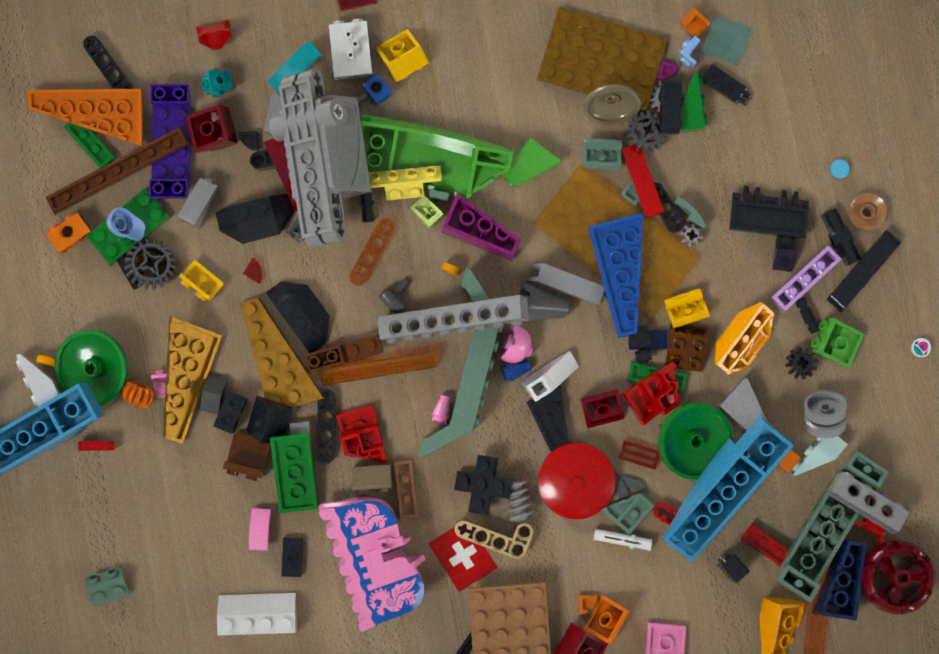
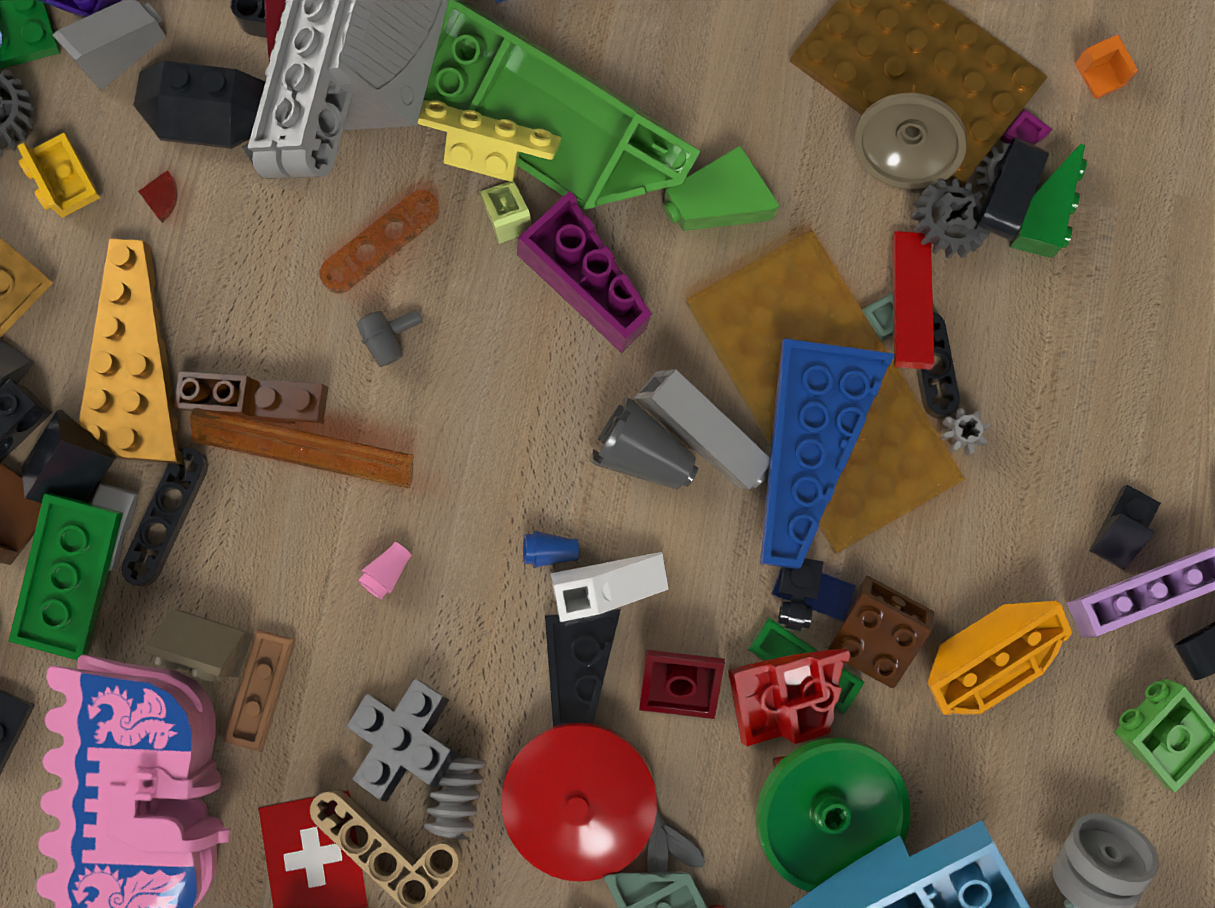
camera: 20 degrees right, 5 degrees down
black wedge [266,281,330,353] -> none
red slope [336,404,387,464] -> none
black pin [359,192,374,223] -> none
light grey brick [378,295,529,344] -> none
sand green slope [418,268,502,458] -> none
sand green tile [429,189,450,203] -> none
light orange tile [441,262,461,276] -> none
bright pink cylinder [497,325,533,363] -> none
sand green bracket [582,138,622,170] -> none
clear red tile [618,440,660,470] -> none
yellow bracket [664,289,710,328] -> none
sand green slope [674,196,706,230] -> none
light blue bracket [679,36,701,68] -> none
clear light blue tile [702,16,751,65] -> none
black hinge [702,64,752,106] -> none
light grey slope [718,377,767,431] -> none
black hinge [729,186,809,239] -> none
black gear [785,347,818,380] -> none
black axle [795,297,820,334] -> none

